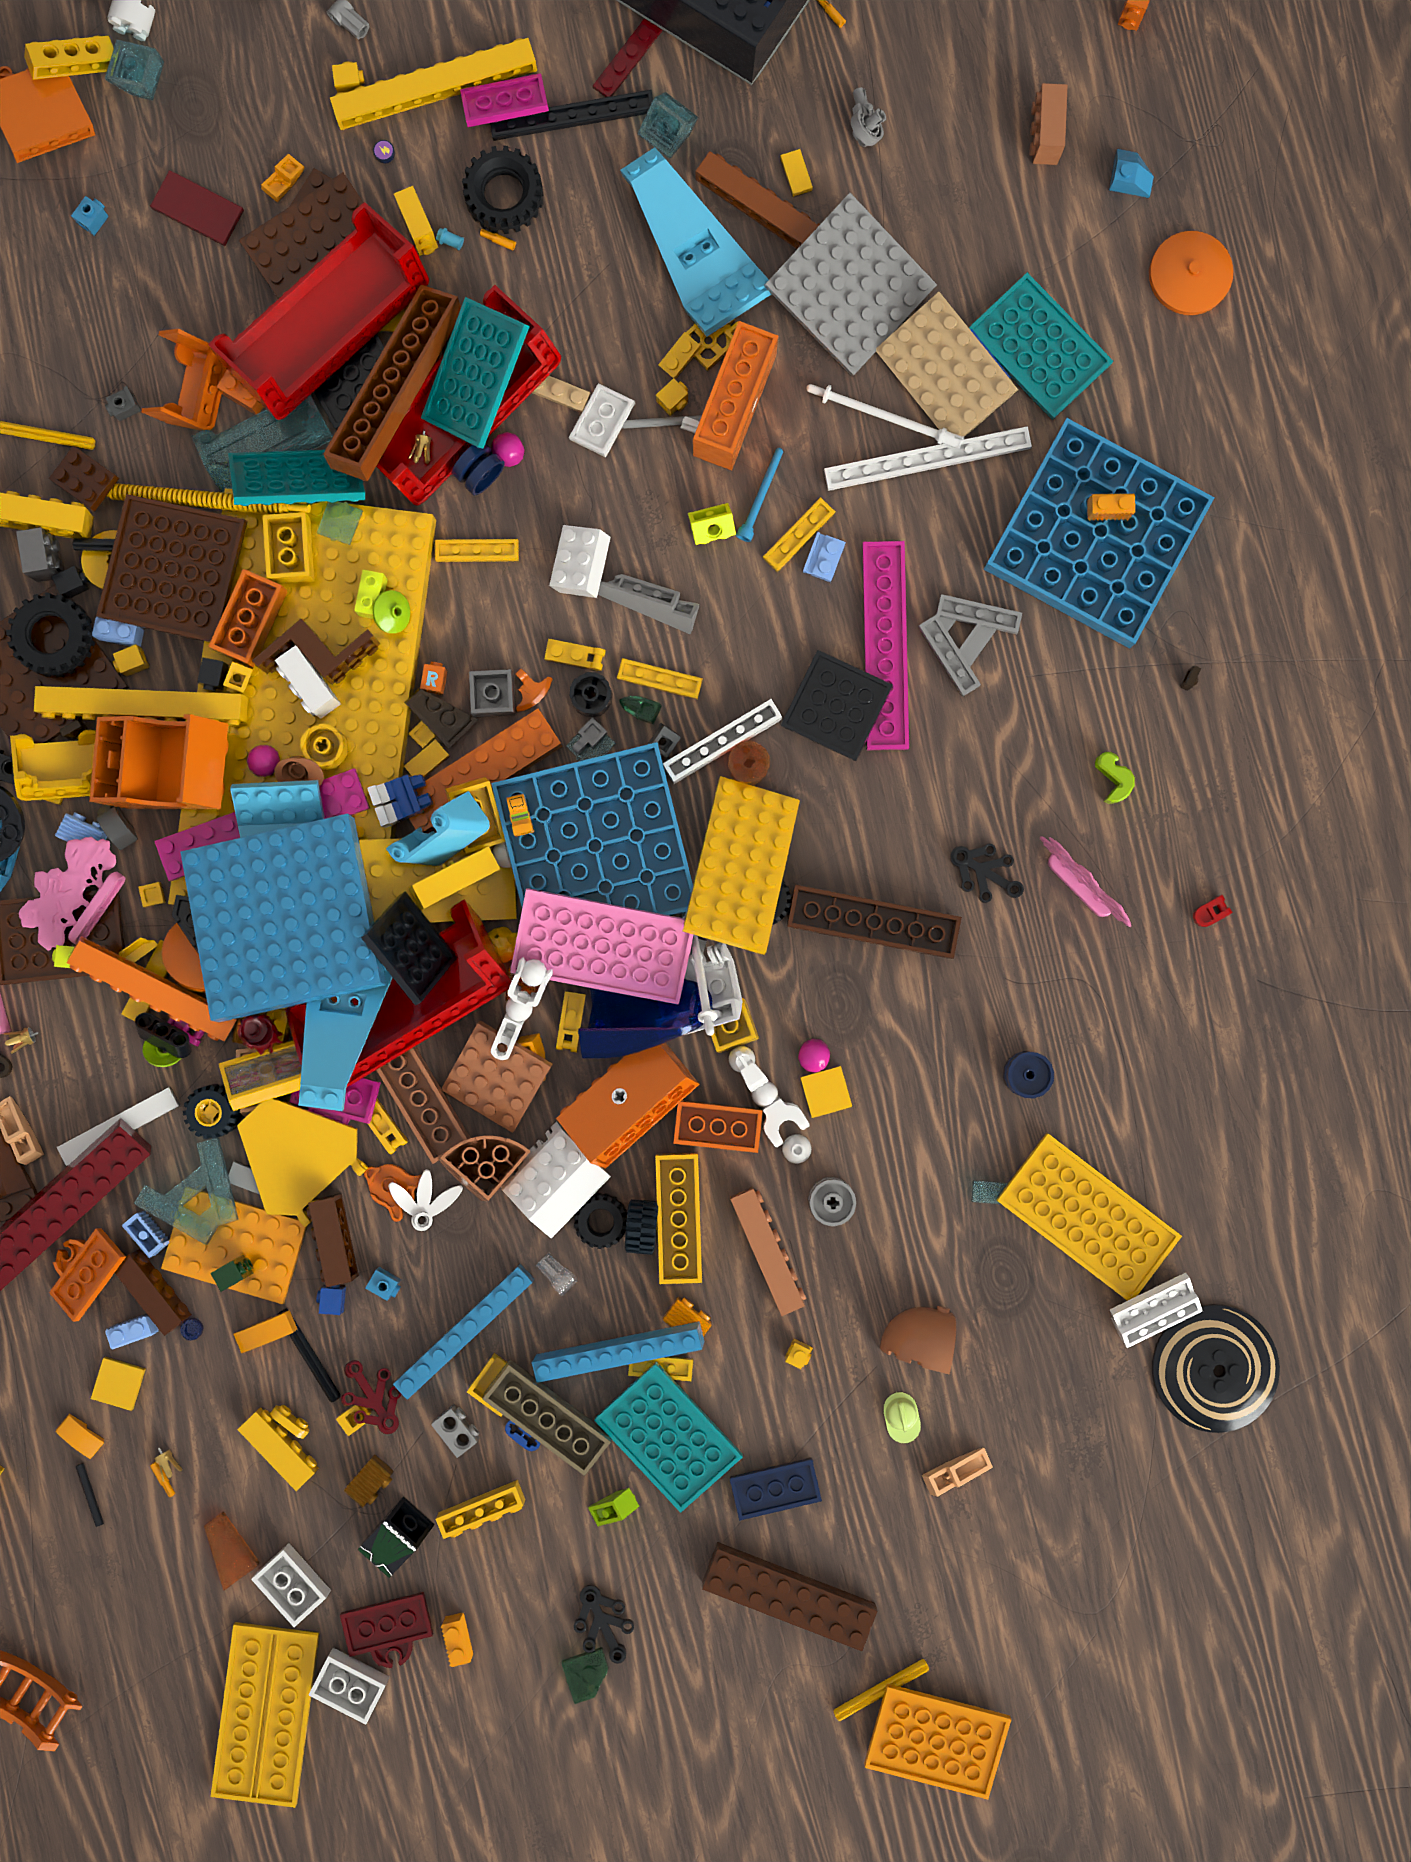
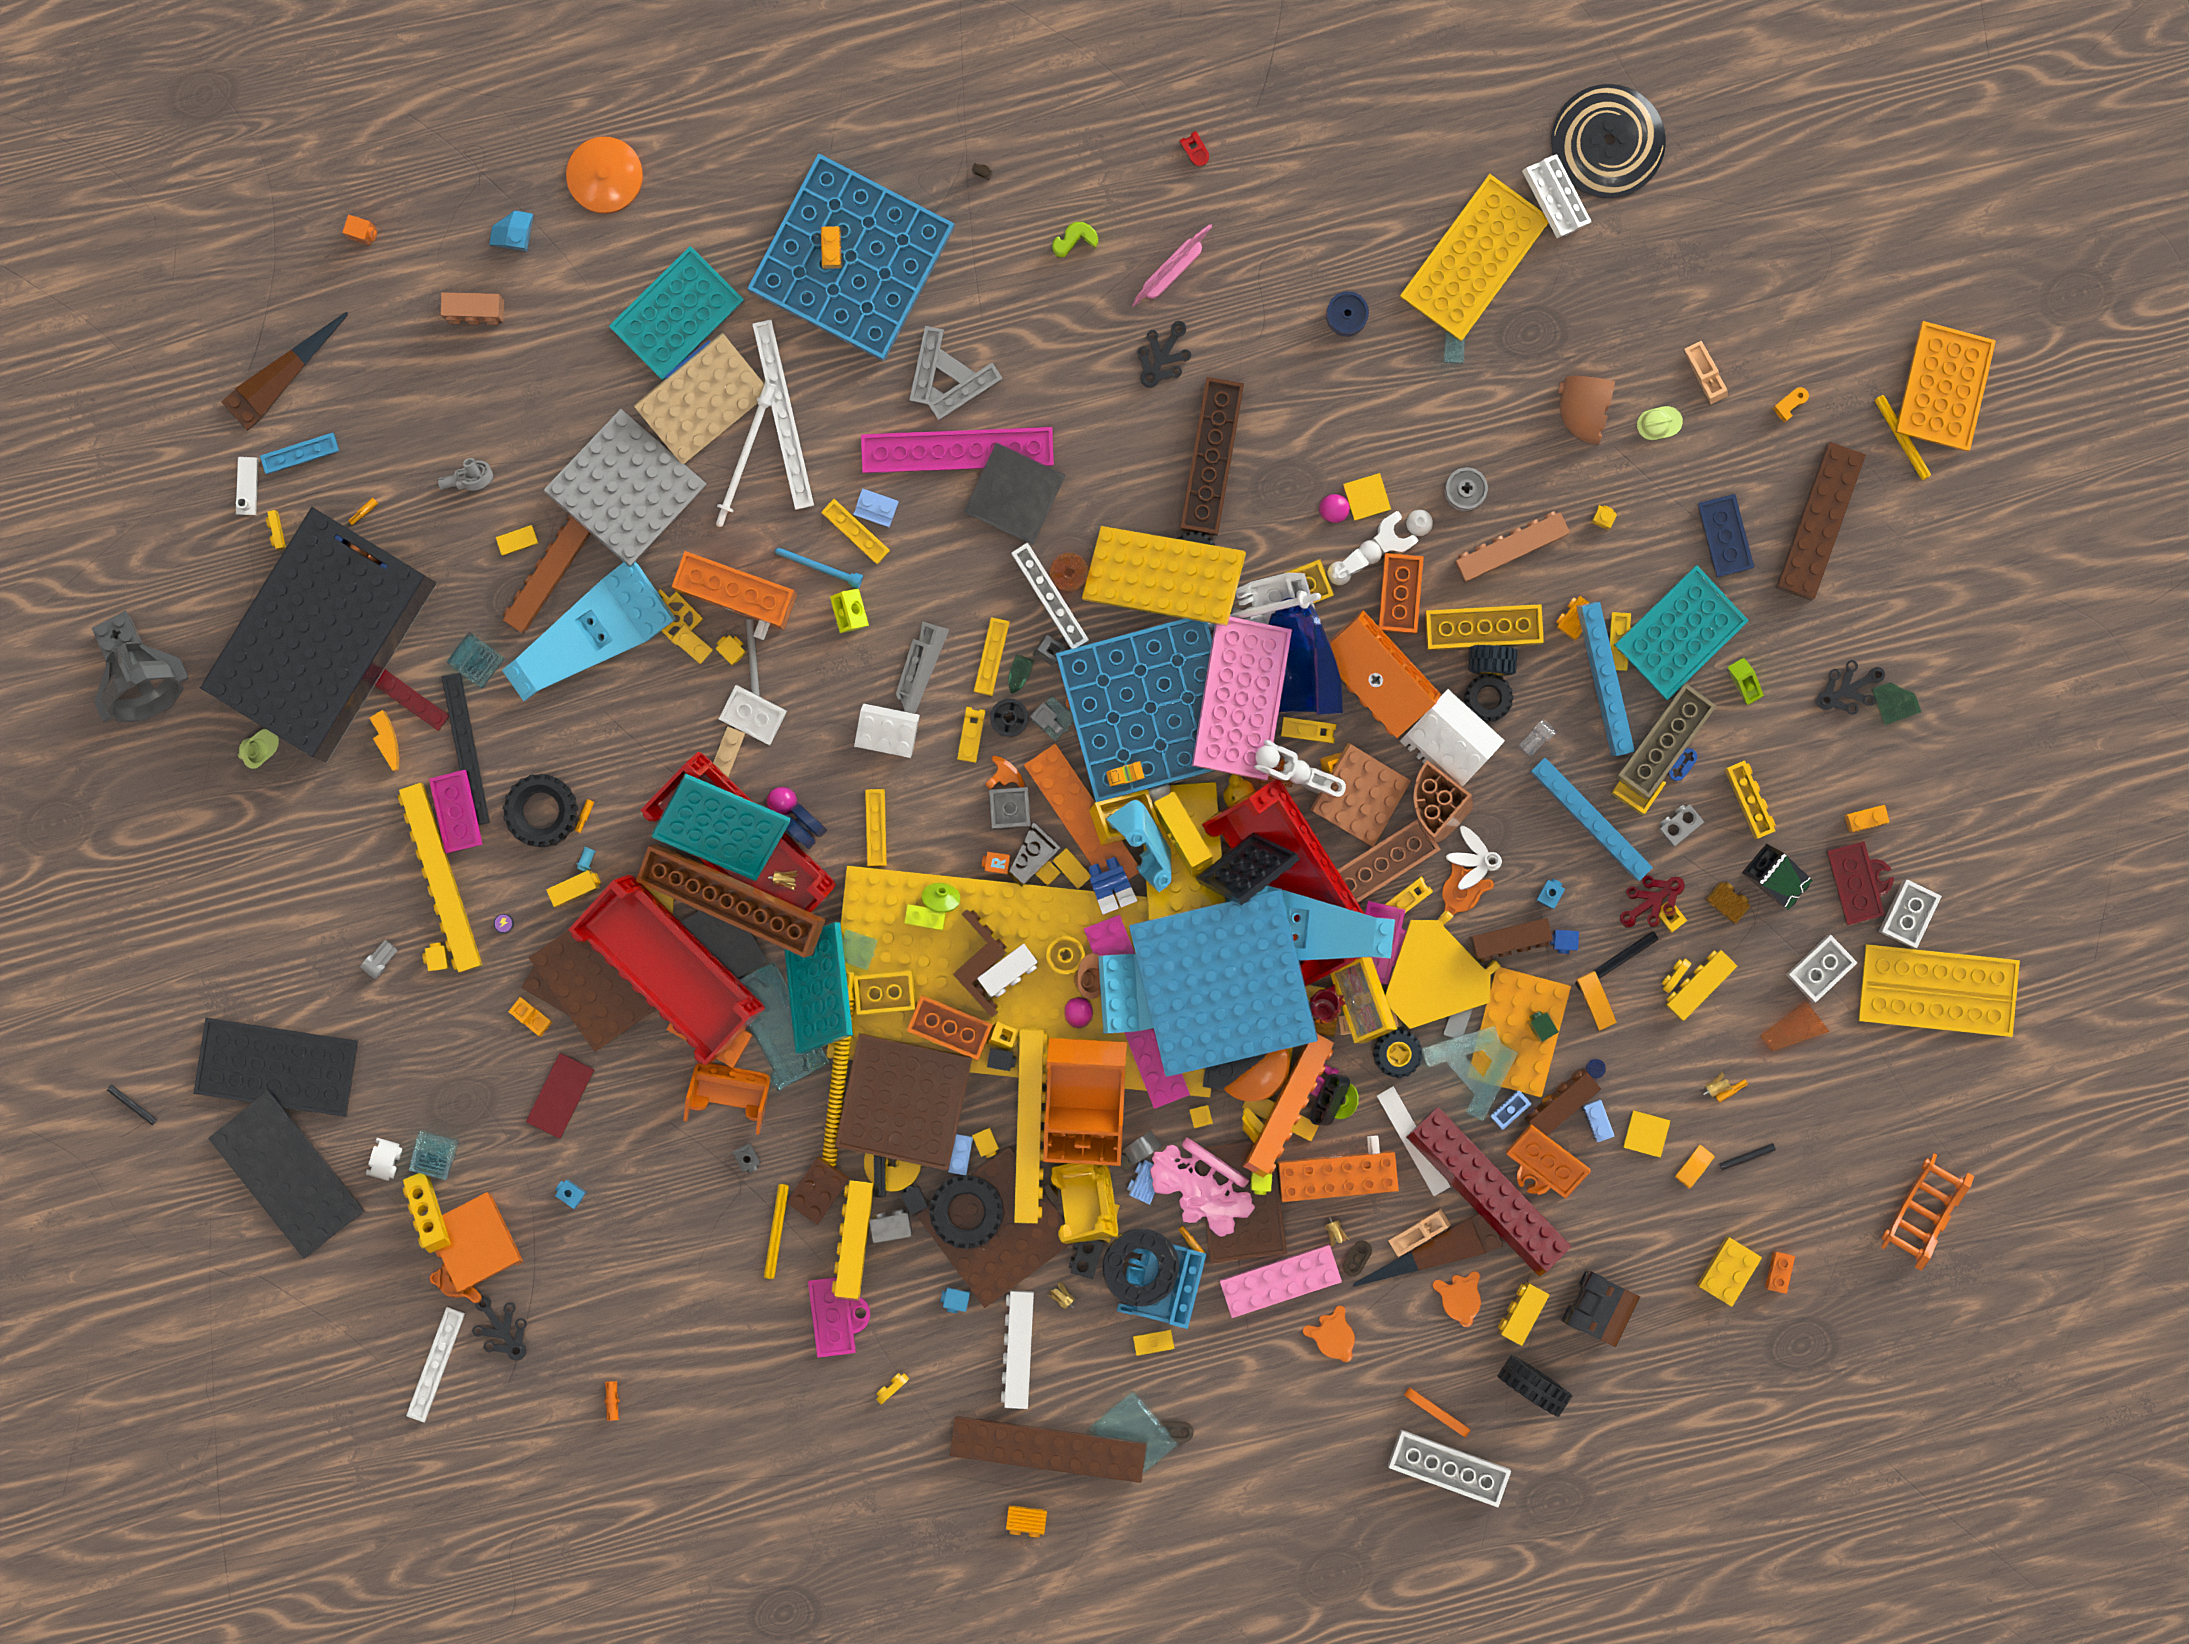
camera: 85 degrees left, 0 degrees up
none -> light orange slope [369,710,399,772]
none -> light orange piece [1178,1226,1205,1253]
none -> orange piece [1277,1135,1399,1202]
none -> light orange leg [1772,387,1809,423]

